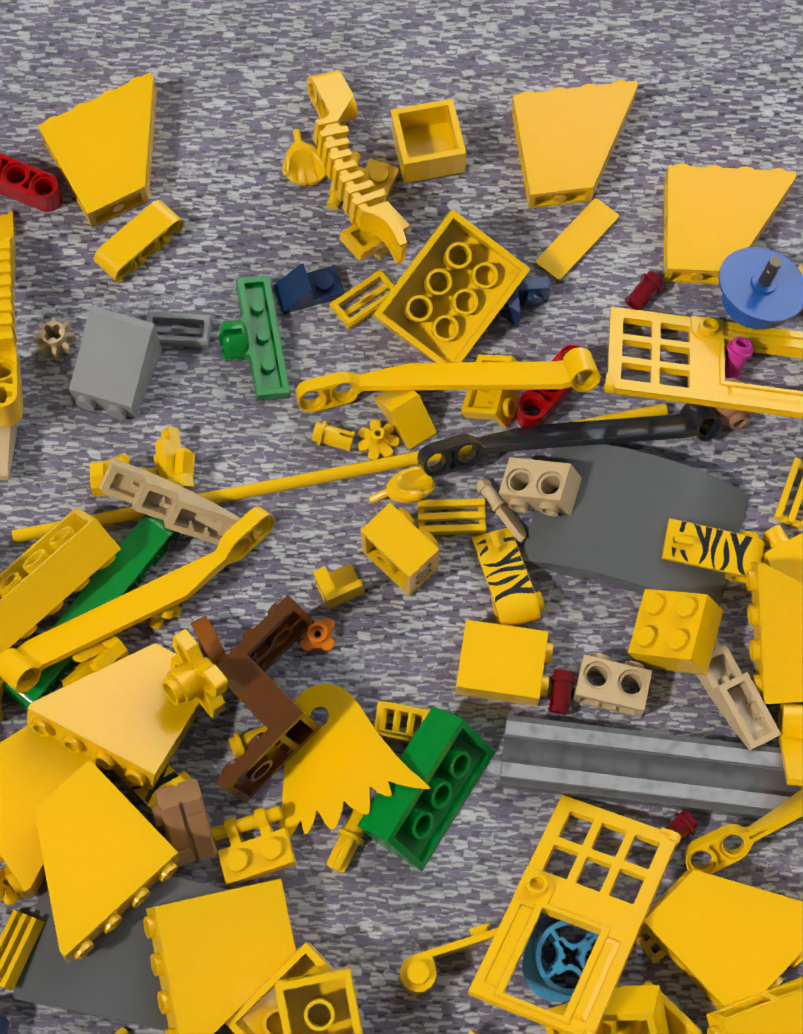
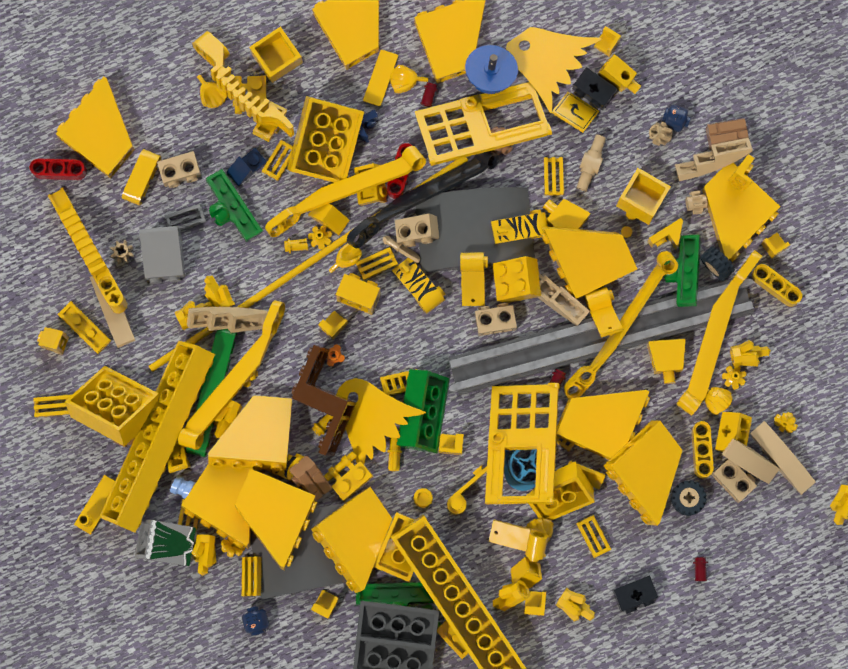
camera: 20 degrees left, 10 degrees up
yellow plant [161,629,228,718] -> none
dark orange beam [191,615,225,666] -> none
yellow brick [455,620,553,706] -> none
dark red pin [548,669,577,715] -> none
dark pink pin [725,337,753,380] -> none
none -> tan brick [157,151,201,188]
none -> yellow piece [390,65,428,93]
none -> yellow tile [413,488,433,508]
none -> yellow panel [439,434,464,455]
none -> yellow door [460,252,488,306]

